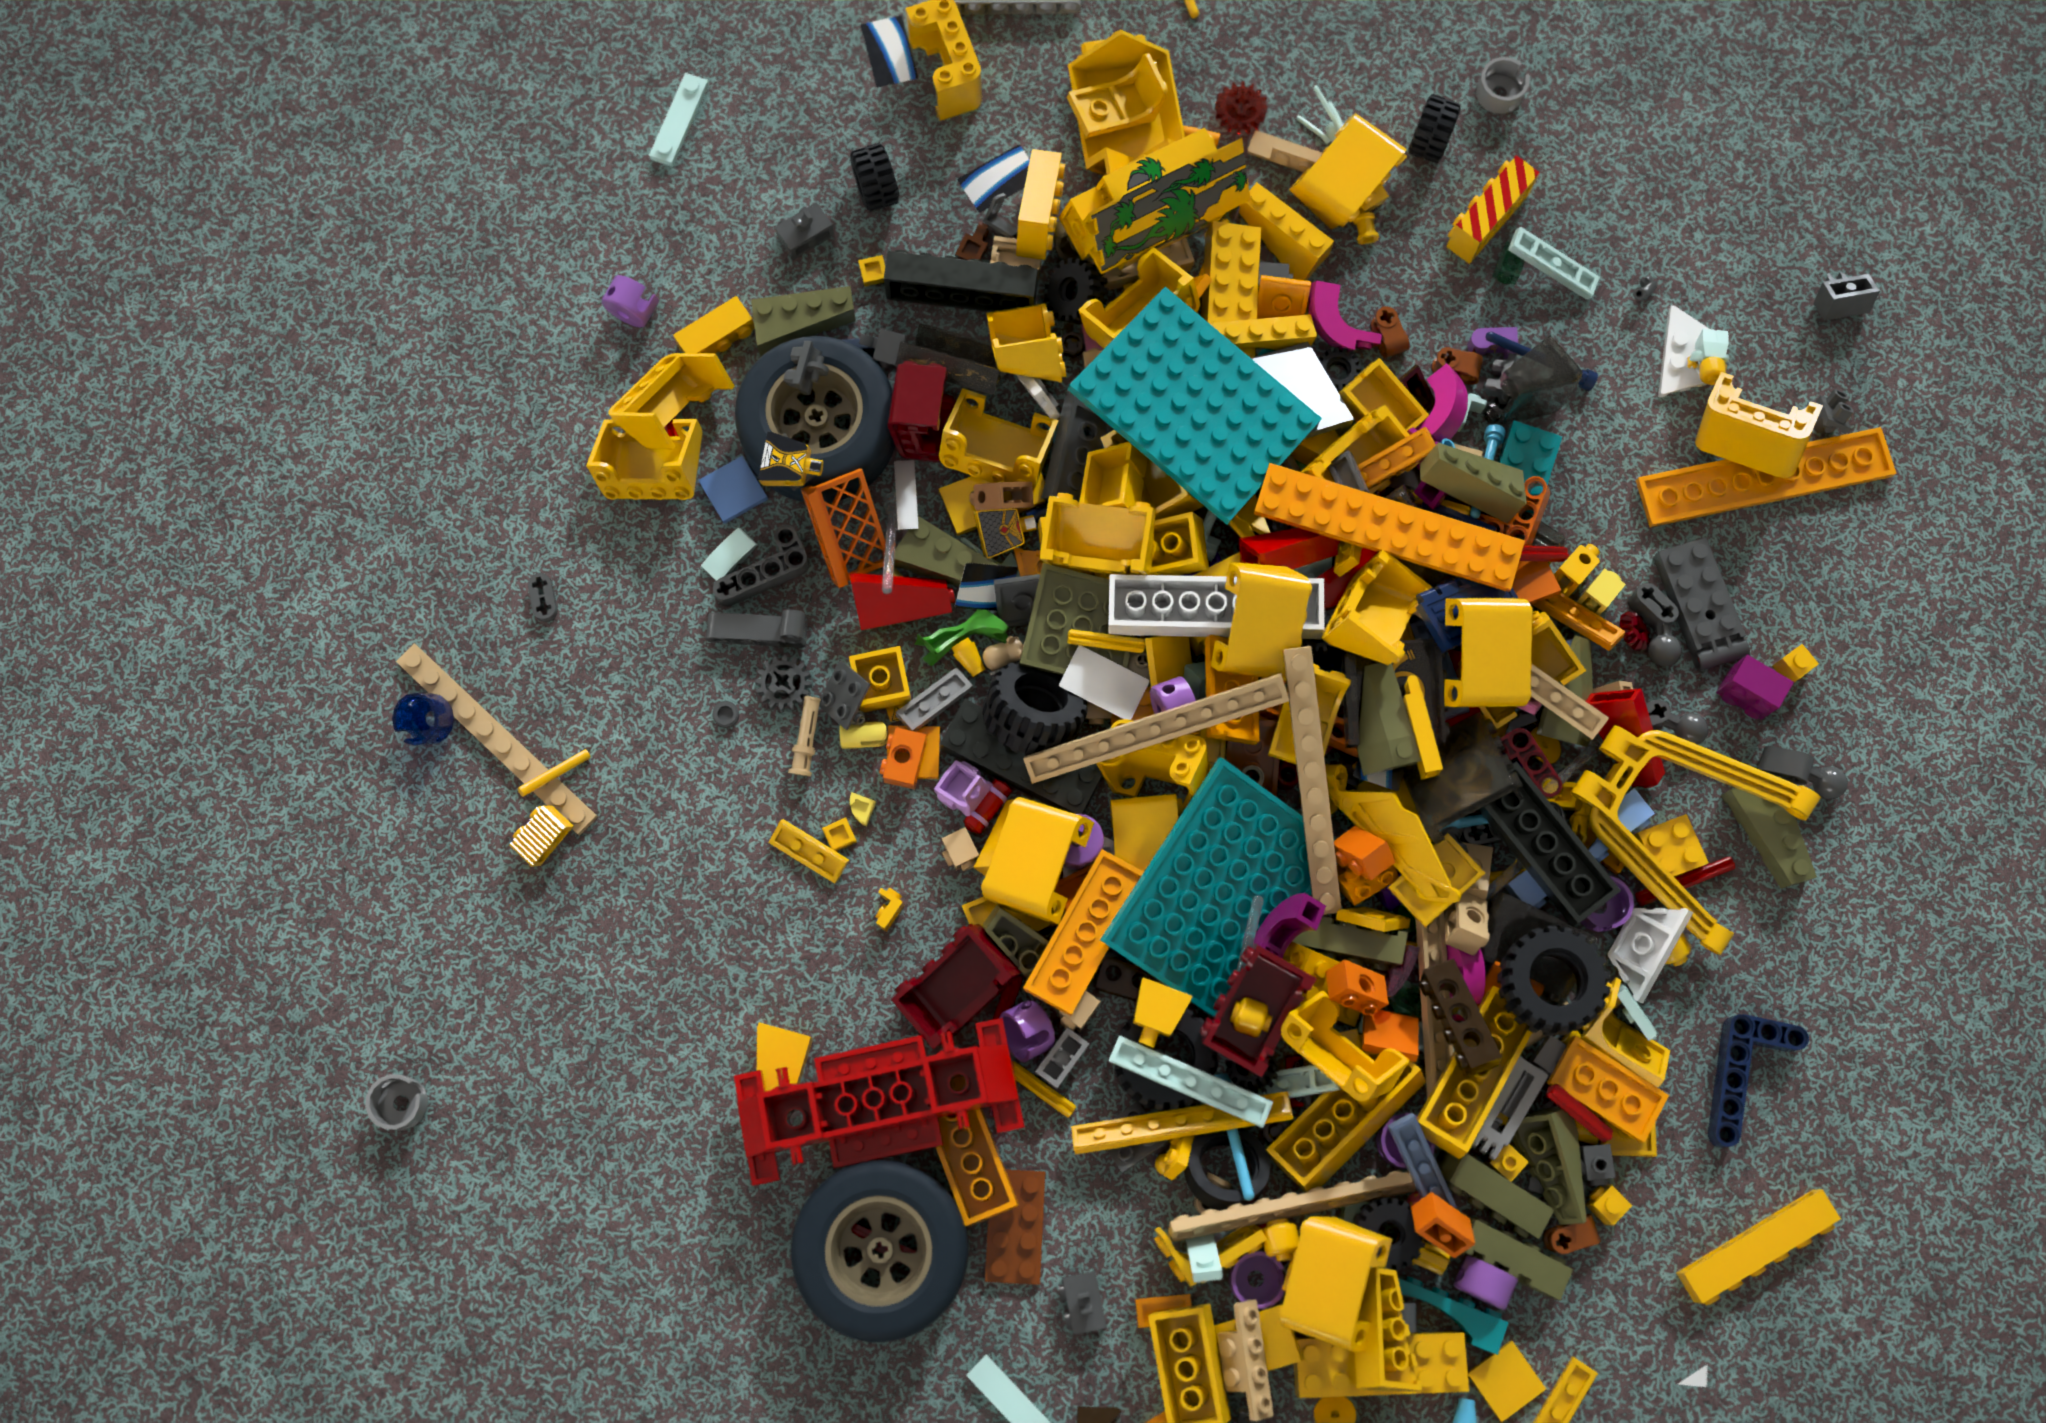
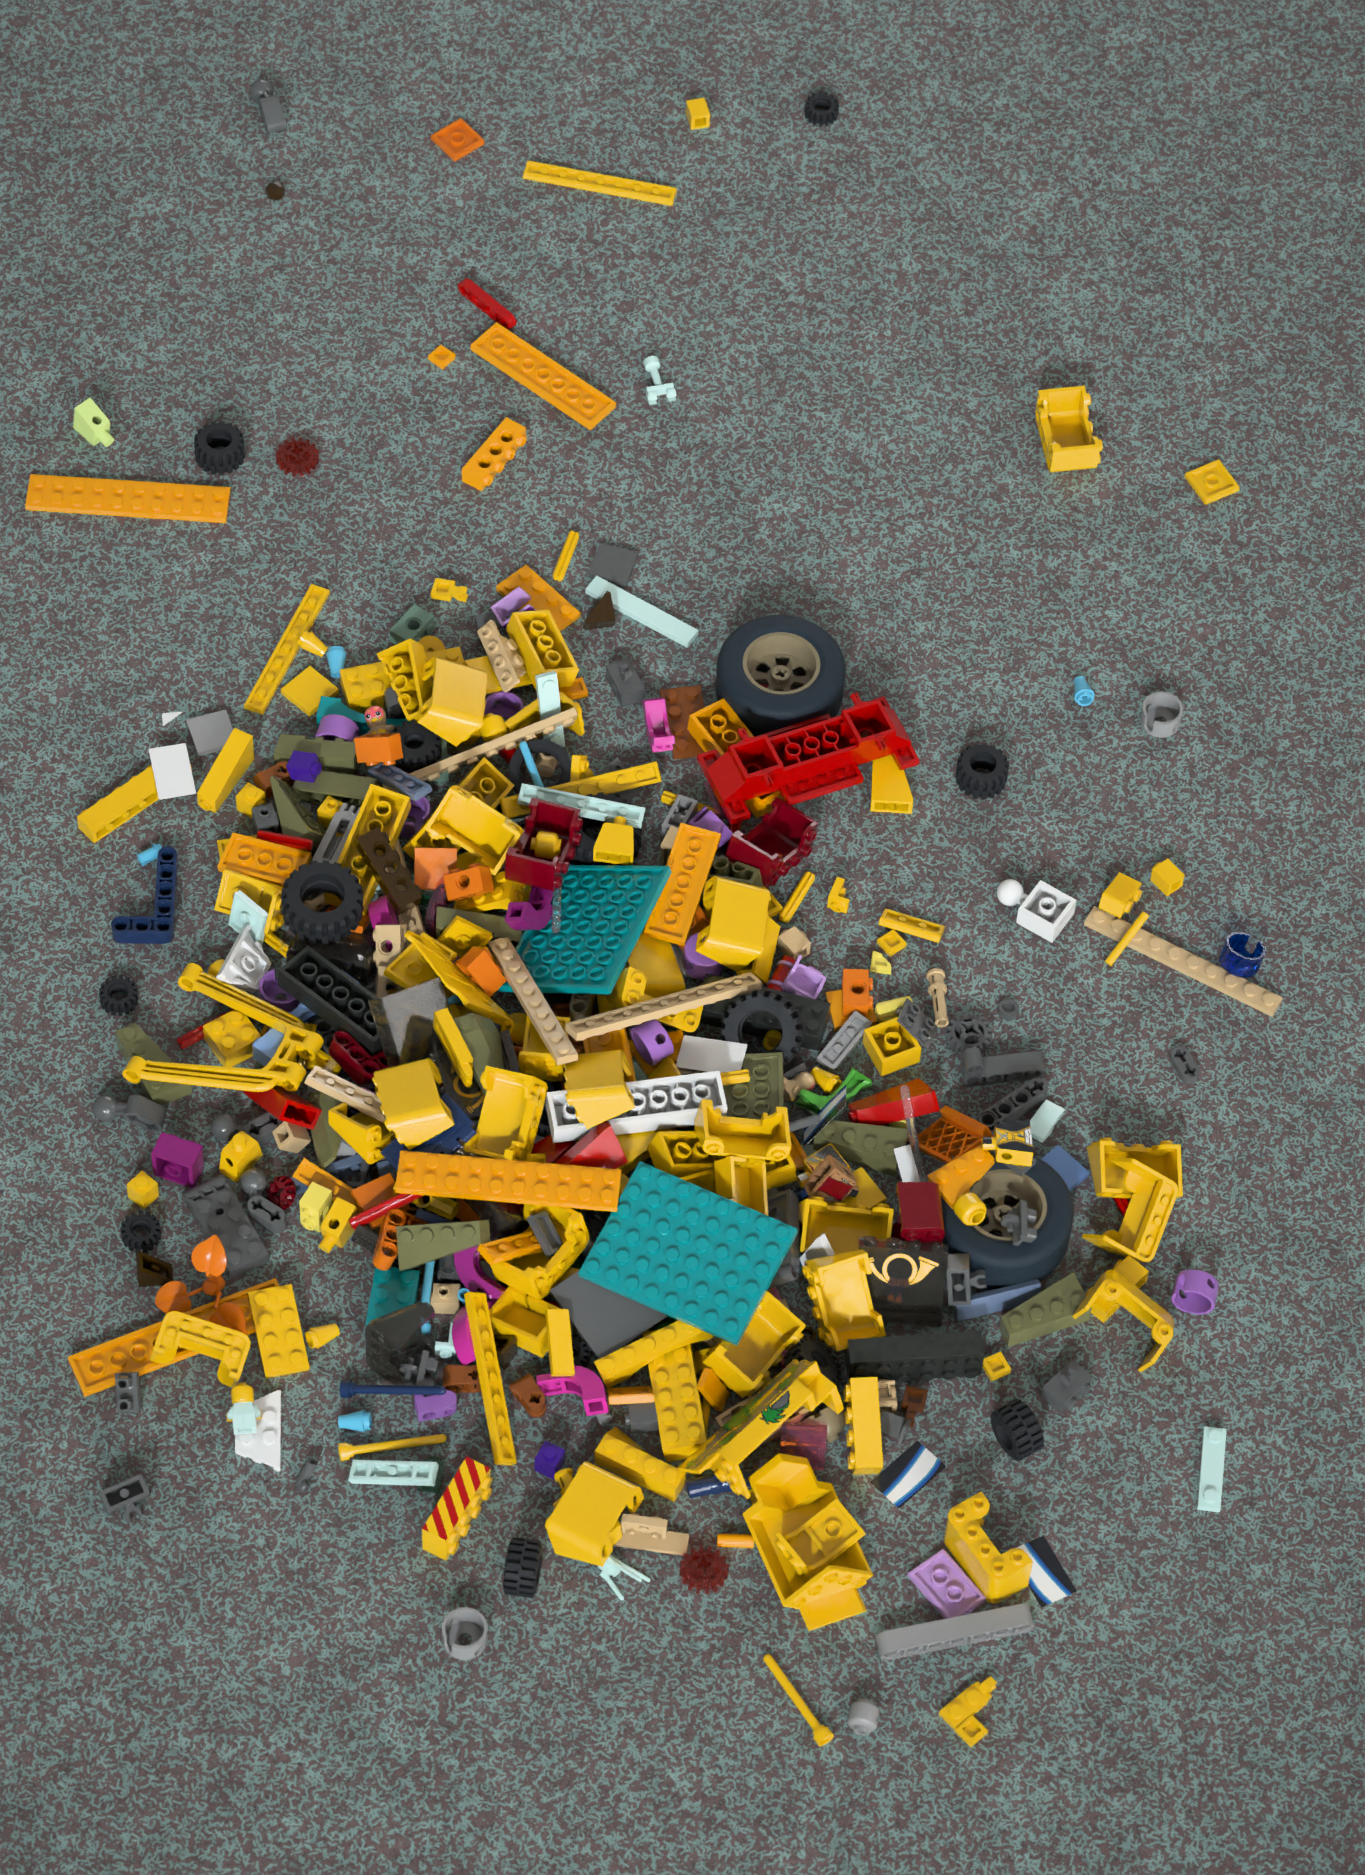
camera: 165 degrees right, 20 degrees down
none -> black tyre [99,975,139,1016]
none -> black tyre [121,1210,161,1253]
none -> medium azure pin [136,844,162,866]
none -> dark brown slope [136,1251,173,1287]
none -> white sticker [149,743,196,800]
none -> orange plant [155,1234,248,1335]
none -> light grey tile [186,709,233,757]
none -> yellow slope [197,728,254,813]
none -> yellow torso [219,1131,263,1183]
none -> yellow plate [247,1284,310,1379]
none -> dark purple brick [286,750,322,783]
none -> yellow cone [305,1323,340,1349]
none -> medium azure cone [338,1410,372,1432]
none -> yellow piece [338,1434,447,1461]
none -> animal [365,706,395,734]
none -> yellow tile [464,1292,517,1466]
none -> dark purple brick [534,1441,565,1480]
none -> yellow tile [545,1309,575,1376]
none -> dark pink arch [642,697,675,752]
none -> yellow axle [779,871,815,923]
none -> lavender tile [907,1548,987,1619]
none -> light orange wing [927,1144,995,1210]
none -> yellow head [953,1193,987,1226]
none -> black tyre [955,743,1009,800]
none -> white brick [997,879,1076,943]
none -> yellow windscreen [1072,1270,1174,1372]
none -> medium azure cone [1073,676,1094,706]
none -> yellow brick [1150,858,1185,896]

